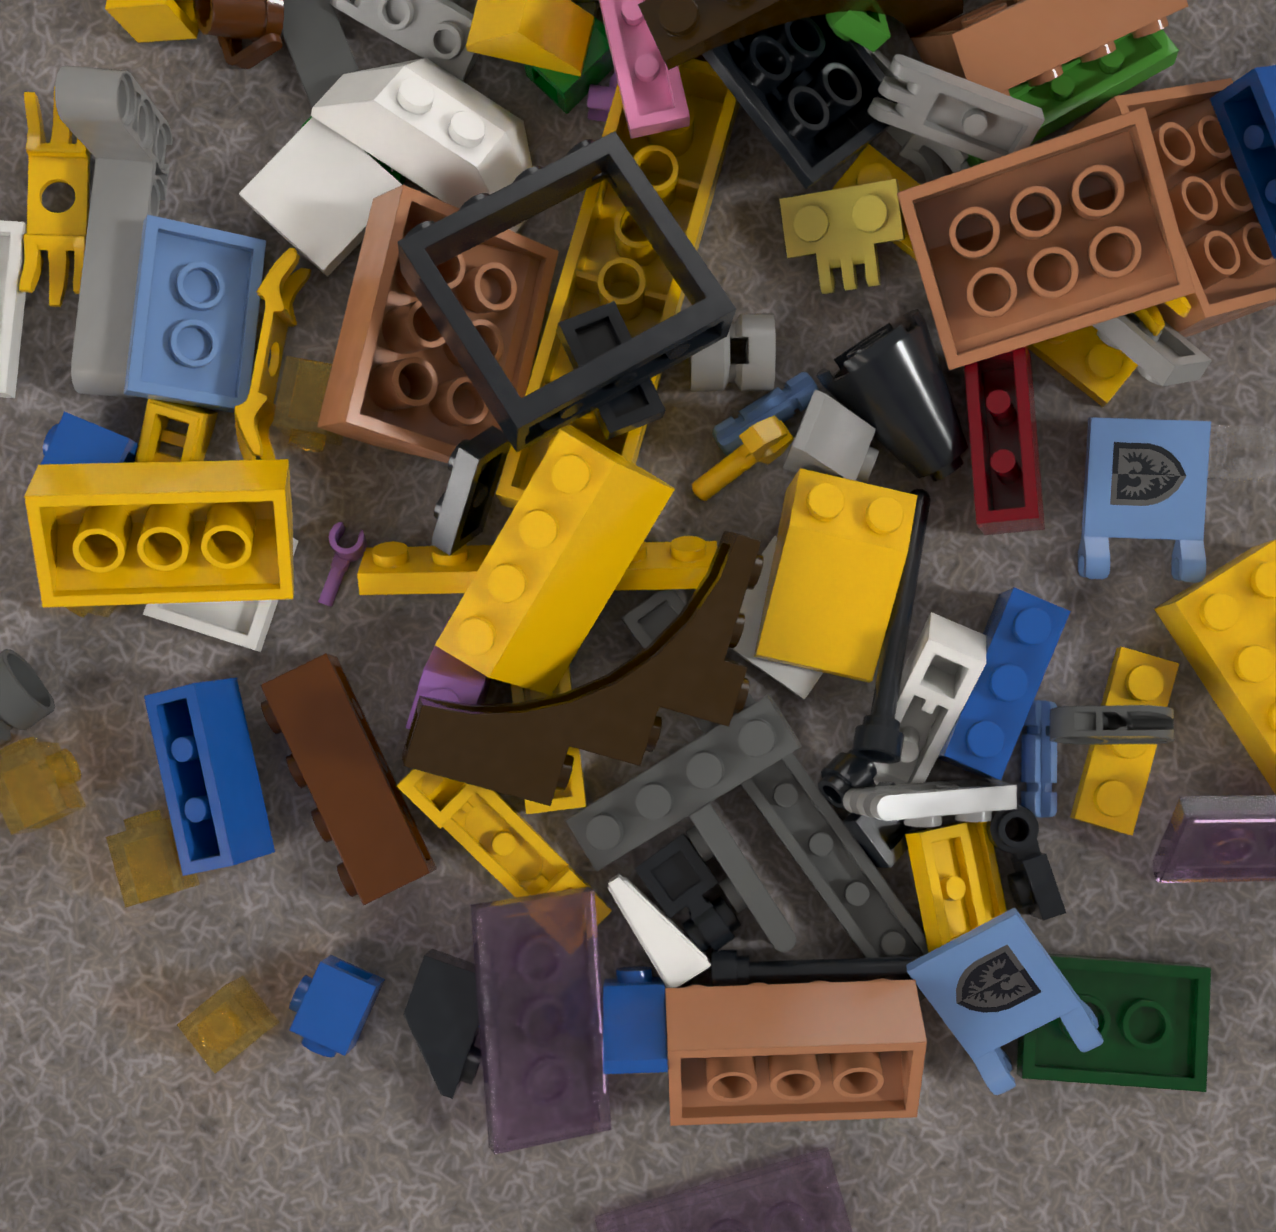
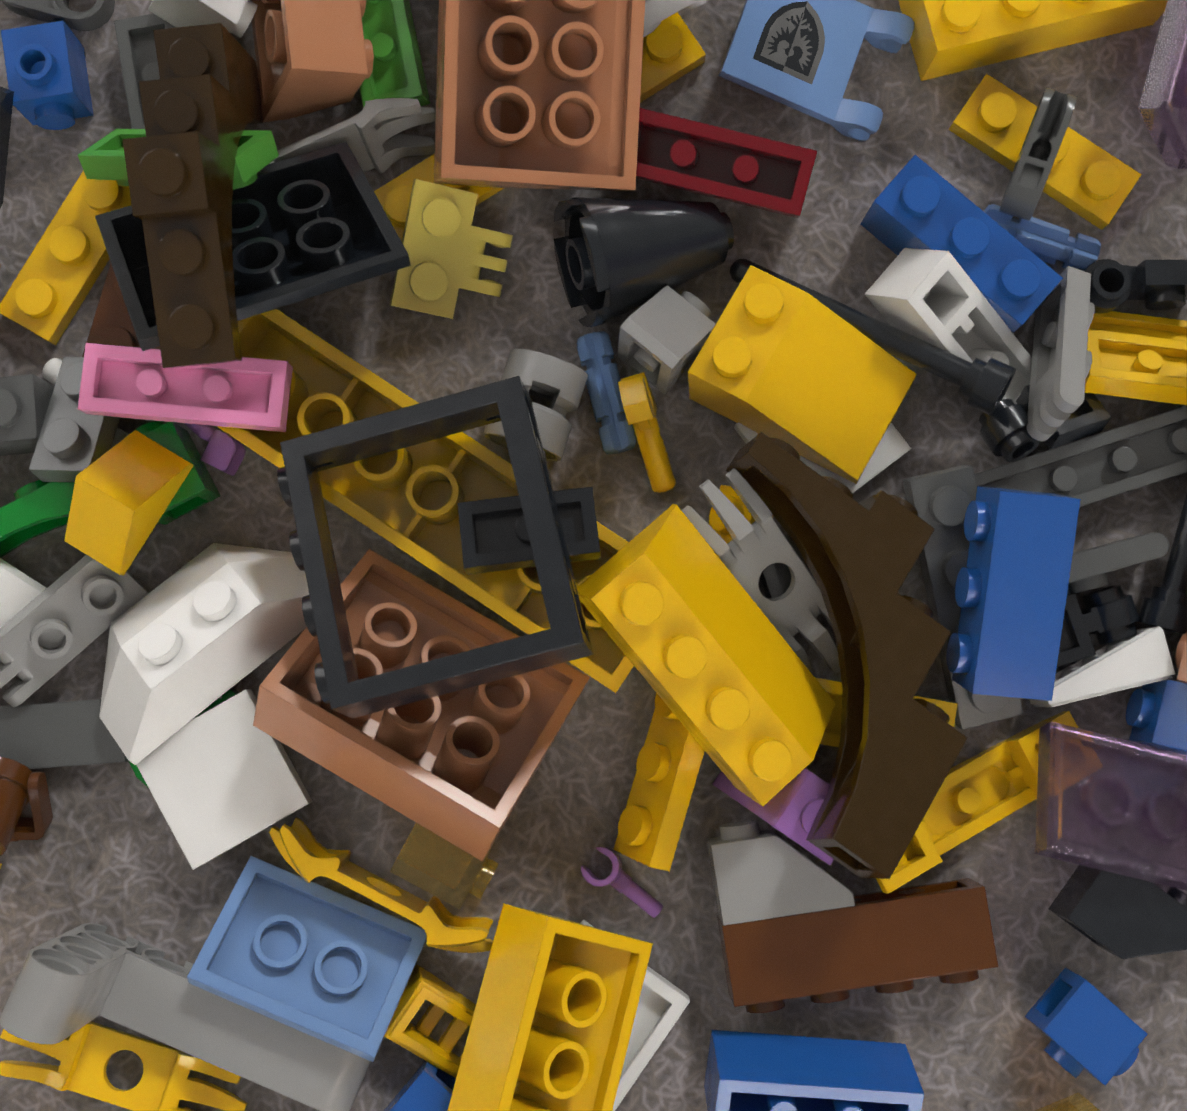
camera: 80 degrees left, 0 degrees up
black plate [431,426,511,555] -> none
light grey hinge [868,54,1045,161] -> none
none -> light grey piece [682,468,840,674]
none -> light grey slope [706,820,855,926]
none -> blue brick [947,486,1081,701]

